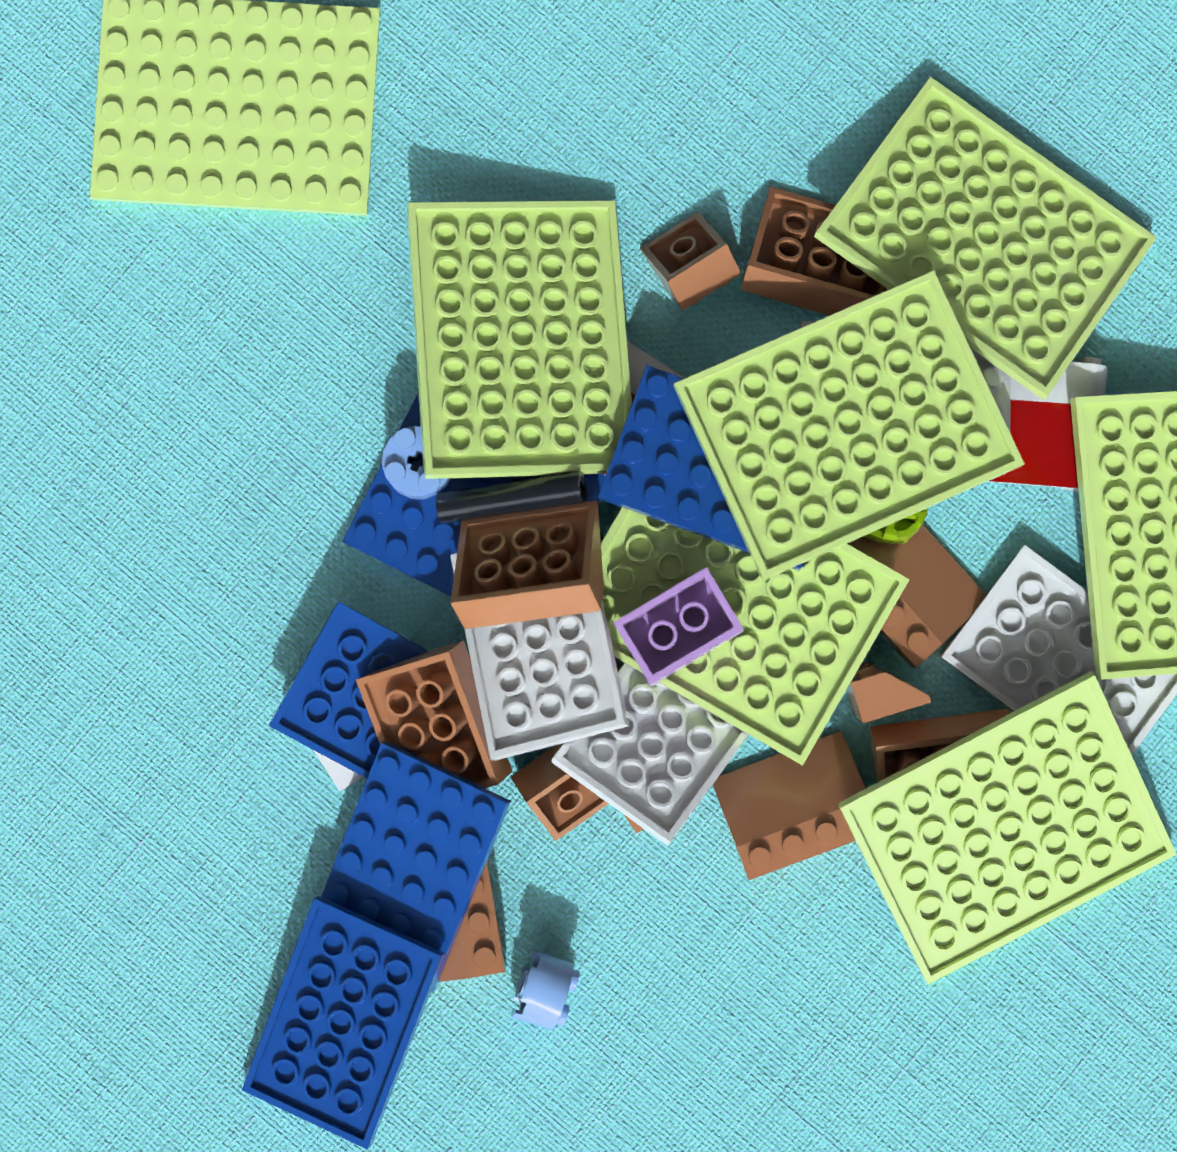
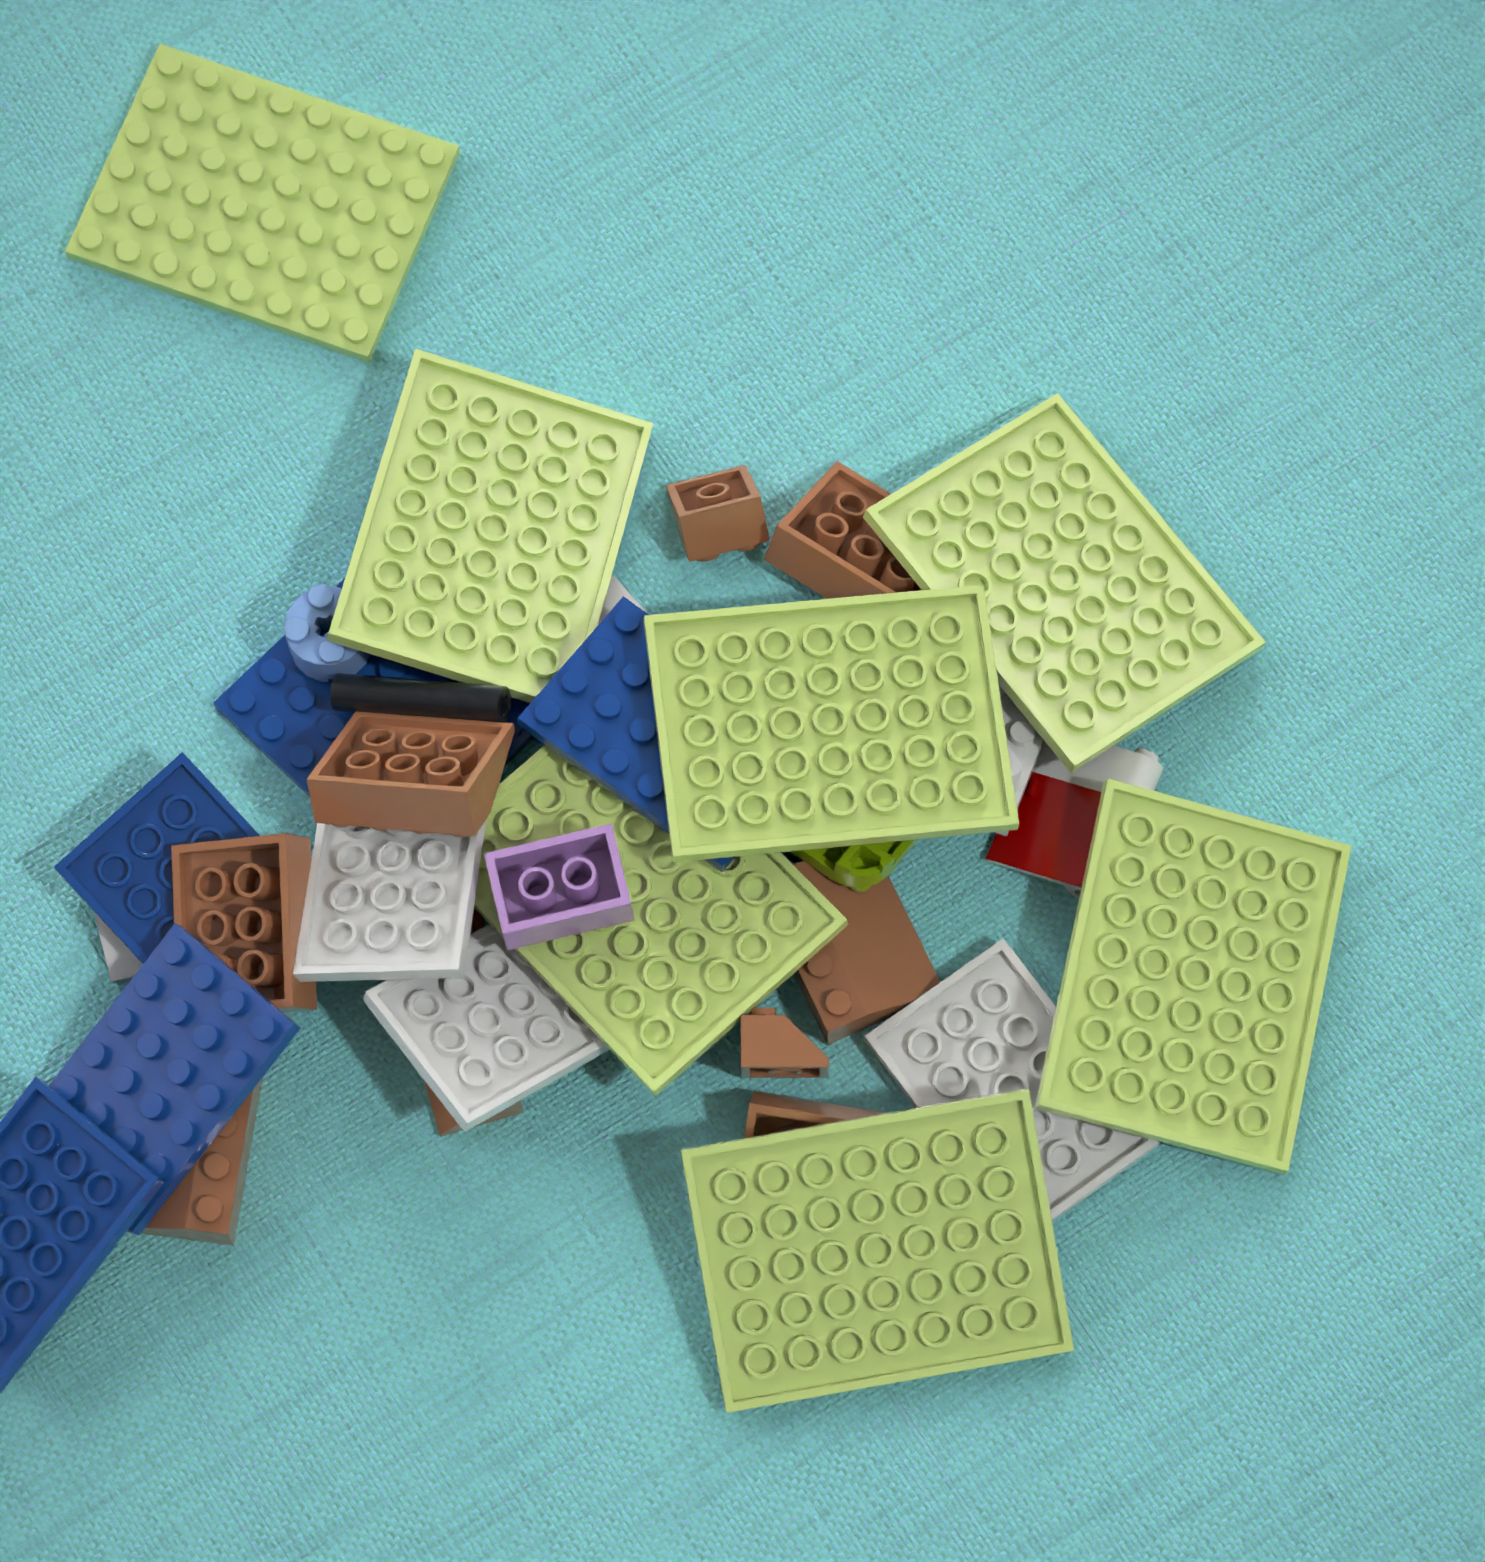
camera: 20 degrees right, 15 degrees down
nougat slope [510,743,609,841] -> none
light blue brick [511,949,580,1030] -> none
nougat slope [713,731,866,880] -> none

